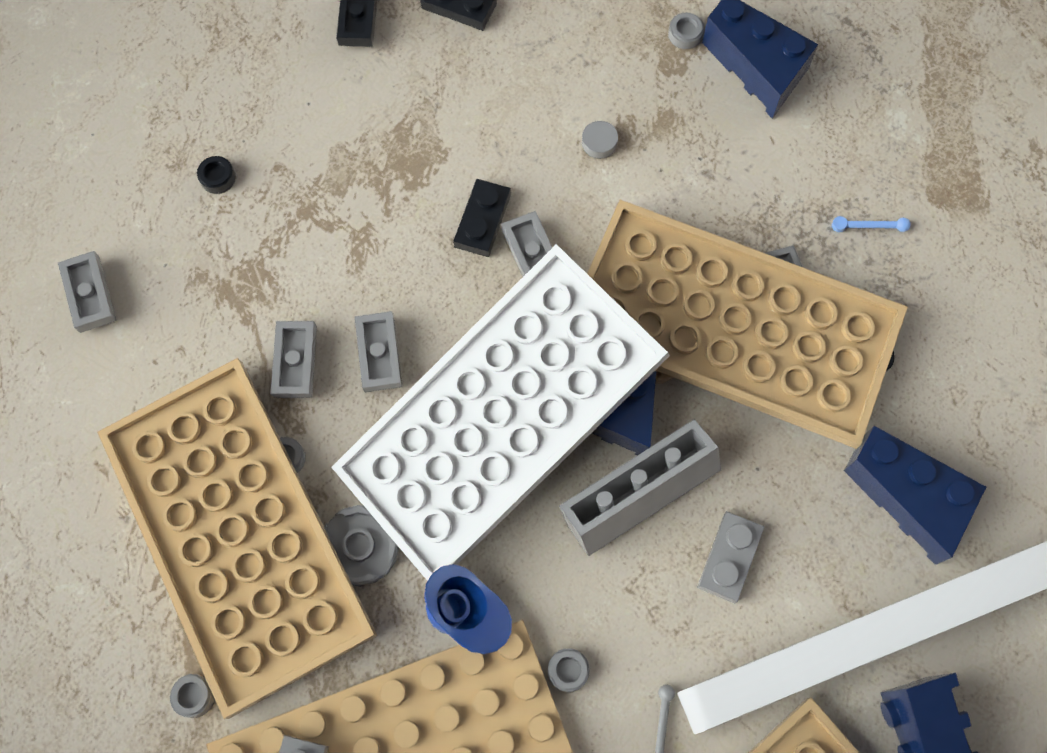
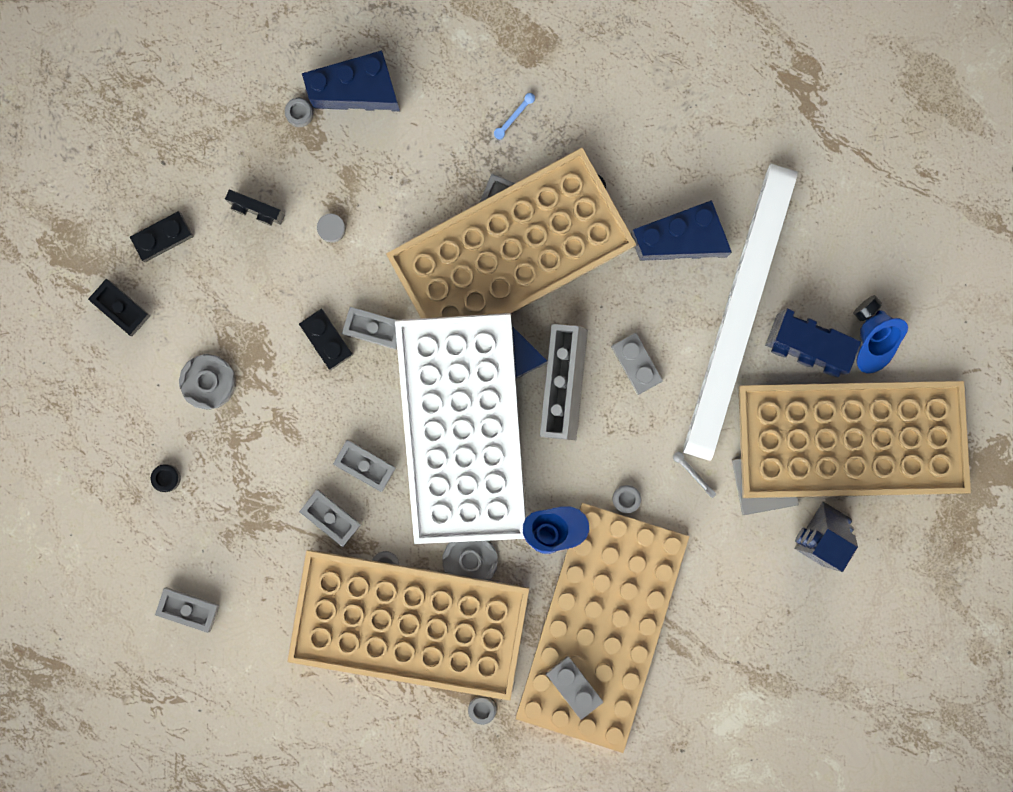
camera: 50 degrees left, 15 degrees up
none -> light grey tile [179,354,236,410]
none -> black plate [225,189,285,226]

